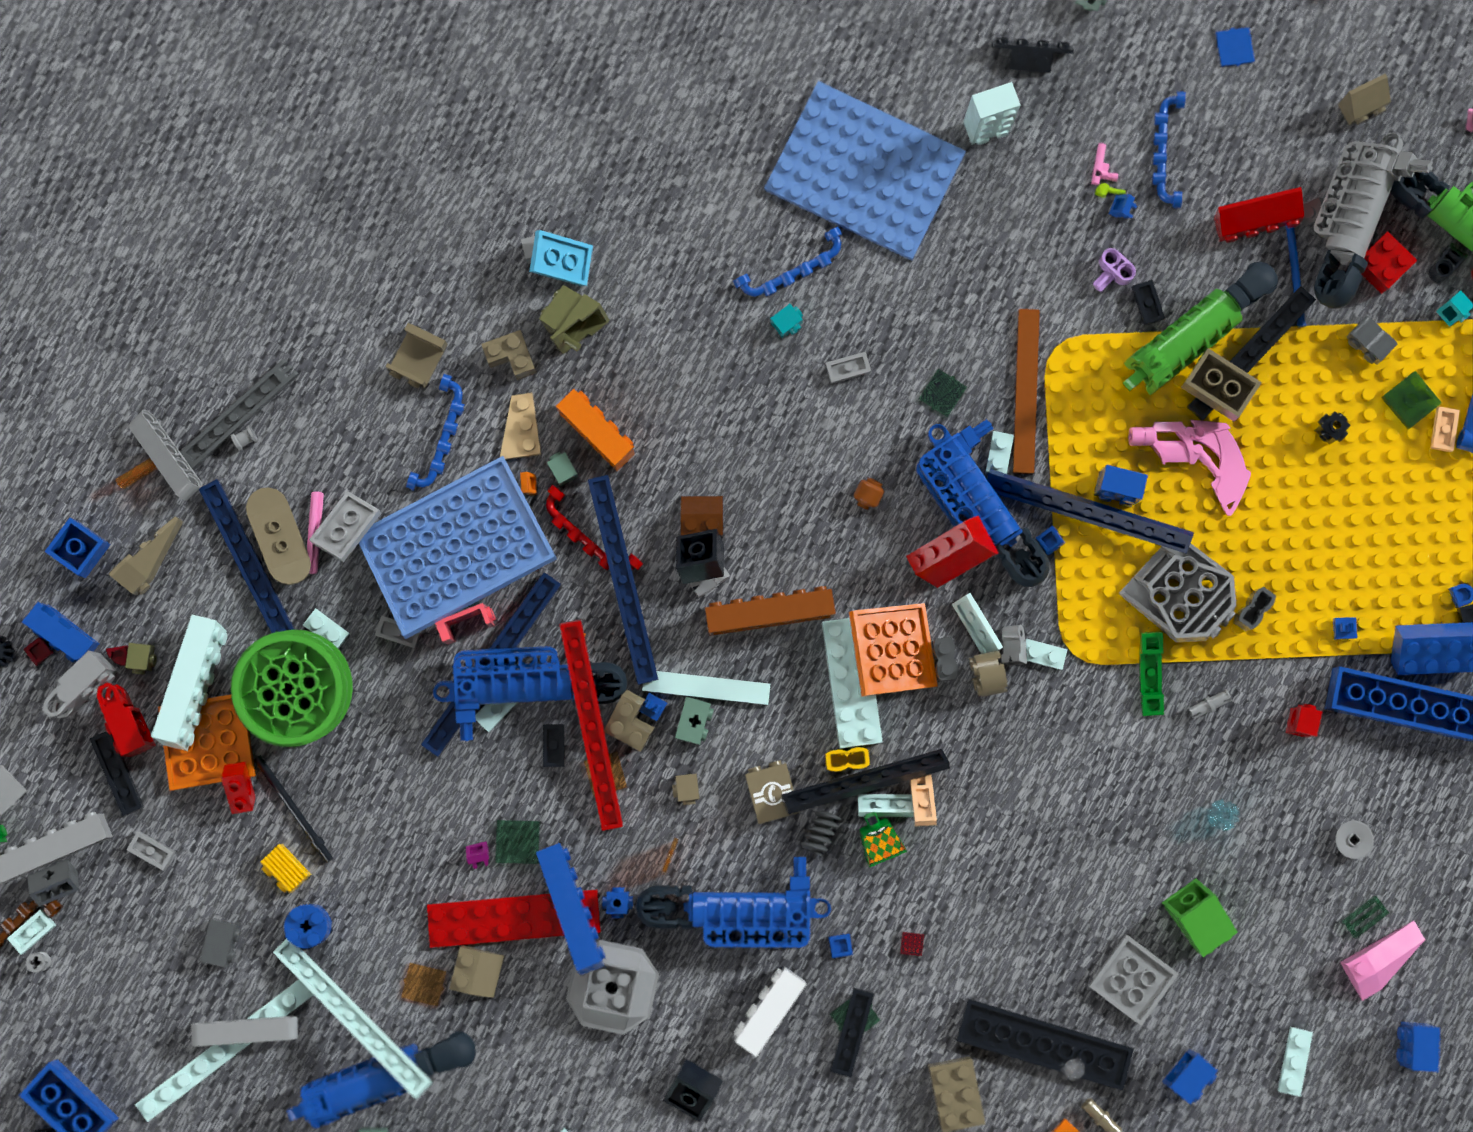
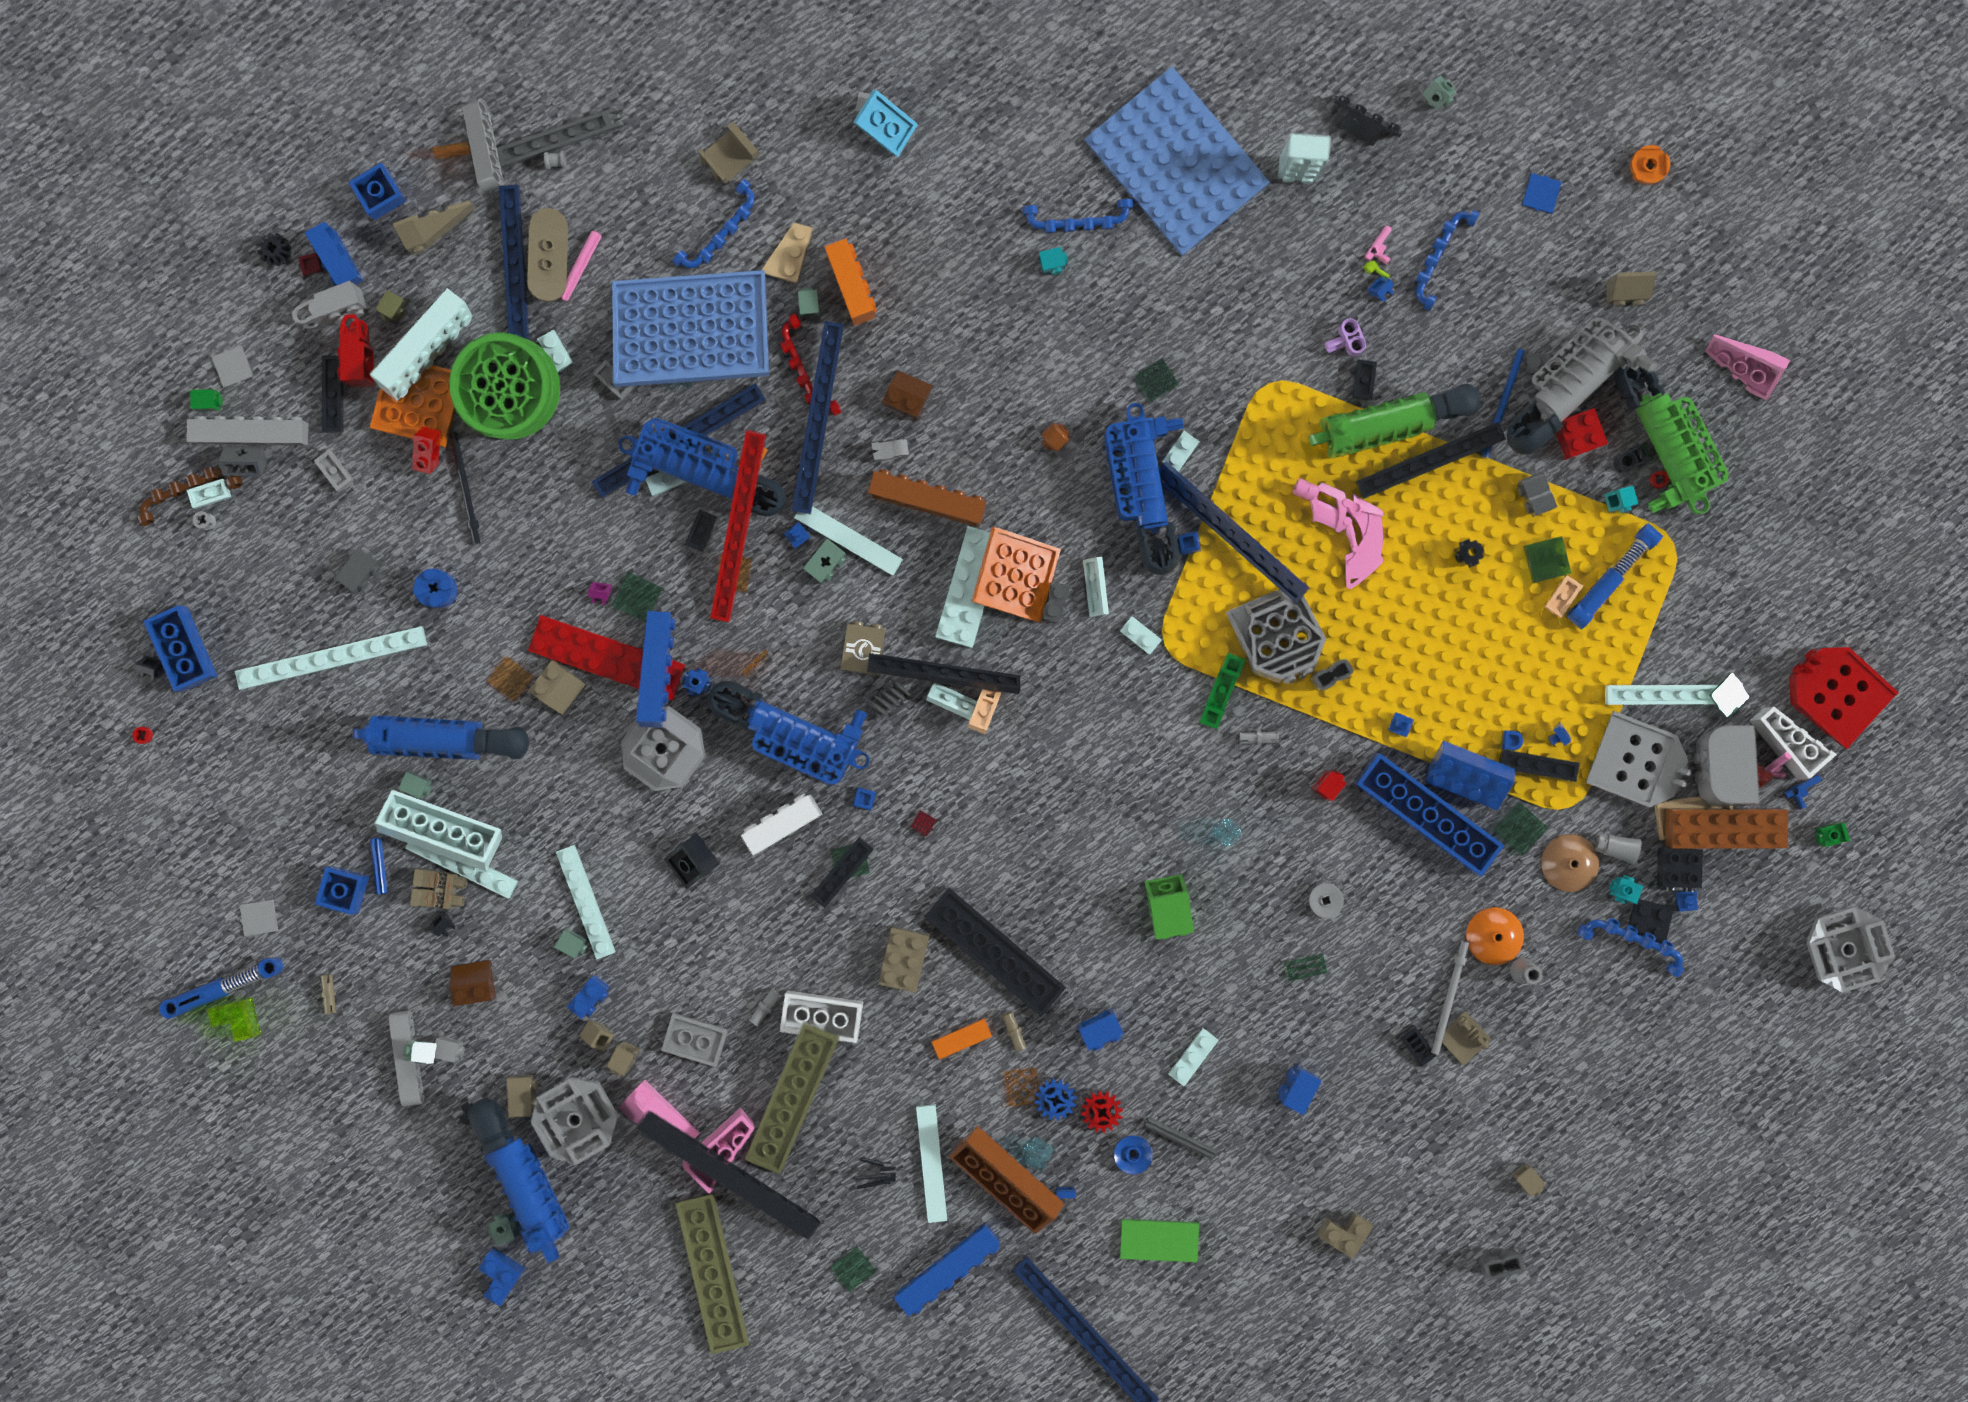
camera: 25 degrees right, 5 degrees up
dark red tile [106,645,128,667] -> none
light grey beam [191,1016,298,1046] -> none
yellow brick [260,844,312,893] -> none
light aqua plate [273,938,433,1099] -> none
light grey plate [309,491,381,563] -> none
coral panel [435,603,496,645] -> none
dark tan brick [481,330,536,380] -> none
orange tile [520,472,537,496] -> none
olive piece [539,285,610,355] -> none
dark tan brick [604,690,654,752] -> none
dark tan brick [672,774,700,805] -> none
black brick [676,529,724,584] -> none
light grey plate [825,351,871,384] -> none
yellow brick [825,747,870,772] -> none
torso [859,812,907,867] -> none
red slope [906,516,998,588] -> none
dark tan brick [969,651,1008,697] -> none
light grey leg [1001,625,1027,666] -> none
dark orange tile [1013,309,1040,474] -> none
clear plate [1062,1059,1085,1080] -> none
light grey plate [1088,934,1179,1026] -> none
blue brick [1094,465,1148,507] -> none
dark tan brick [1181,348,1262,422] -> none
red slope [1214,187,1304,243] -> none
bright pink wedge [1340,921,1425,1001] -> none

